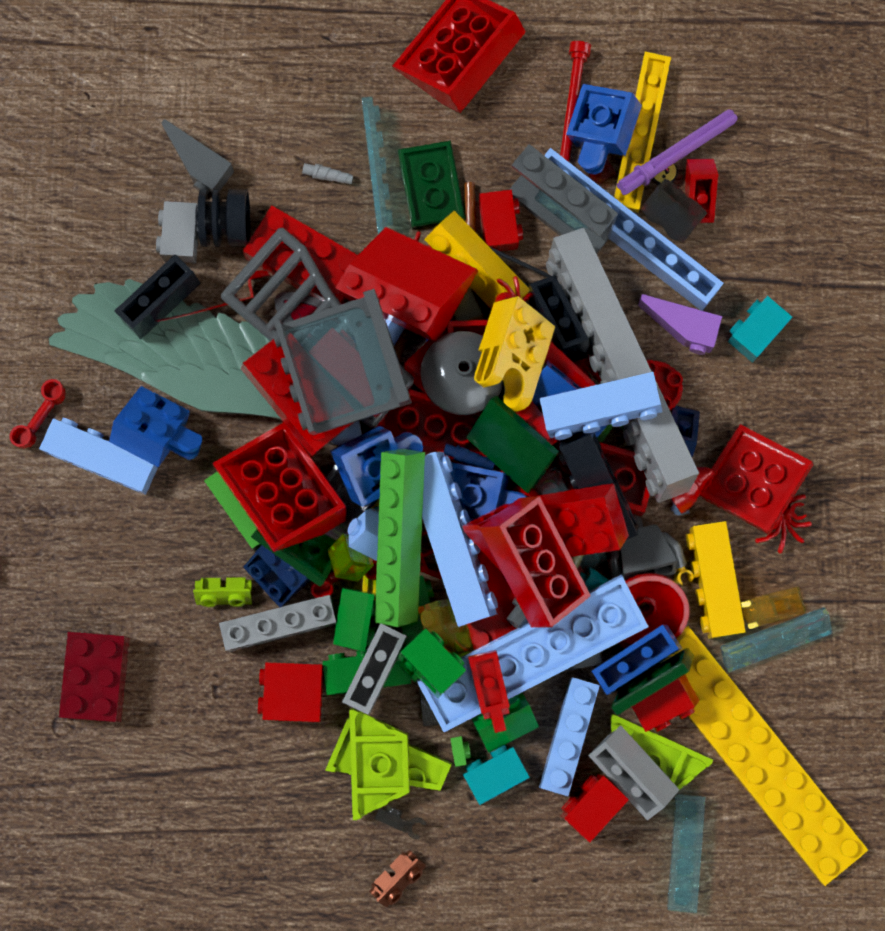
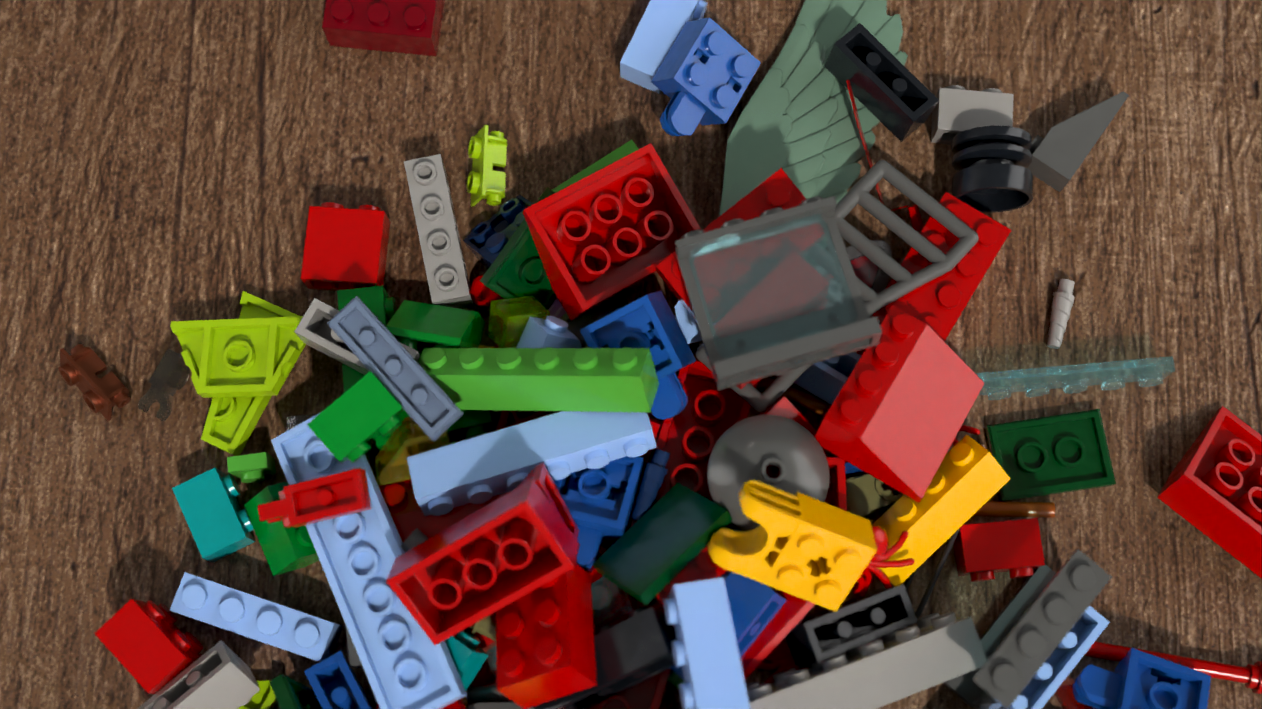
camera: 95 degrees right, 5 degrees down
none -> sand blue tile [327,296,464,441]

